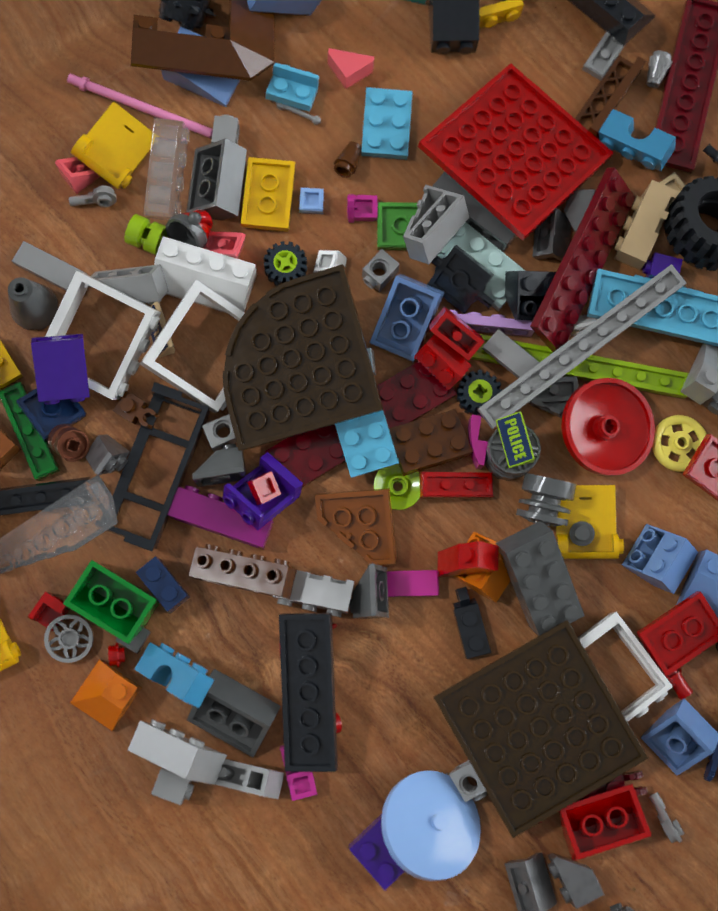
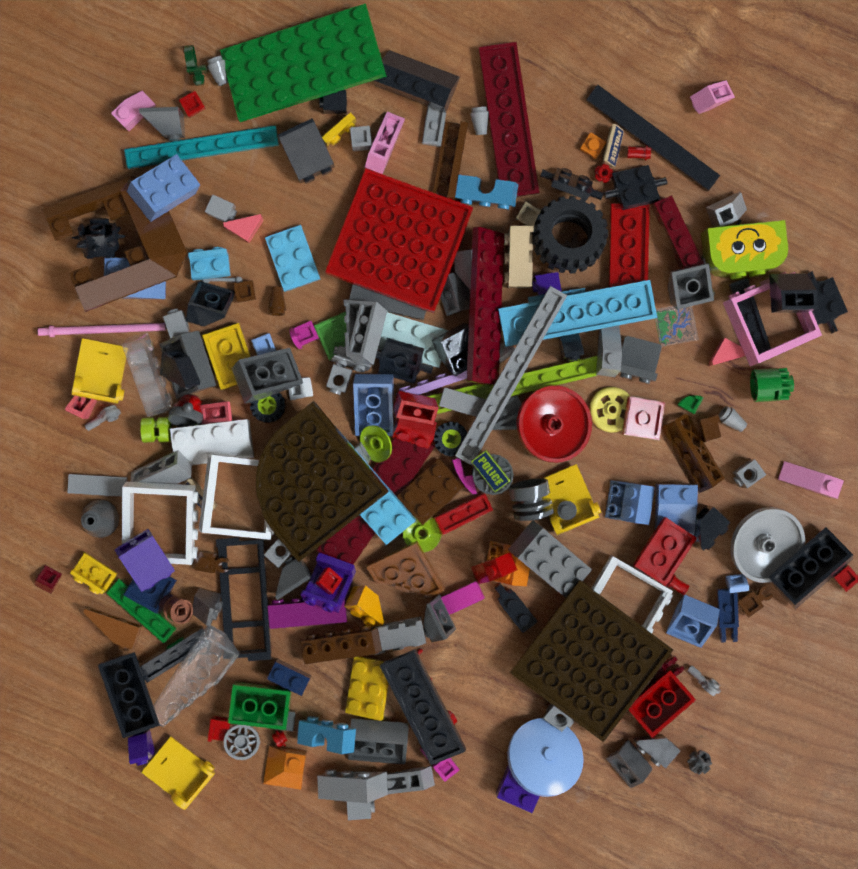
camera: 10 degrees left, 10 degrees up
none -> black slope [160,350,200,389]
none -> black slope [186,281,236,327]
none -> light grey brick [205,195,237,222]
none -> dark grey slope [231,348,304,403]
none -> reddish brown plate [234,280,257,303]
none -> light grey hinge [331,346,371,372]
none -> light orange slope [344,585,384,627]
none -> yellow plate [345,656,389,721]
none -> light grey brick [350,126,372,151]
none -> lime dish [360,425,392,462]
none -> bright pink slope [365,112,405,174]
none -> black slope [558,333,584,362]

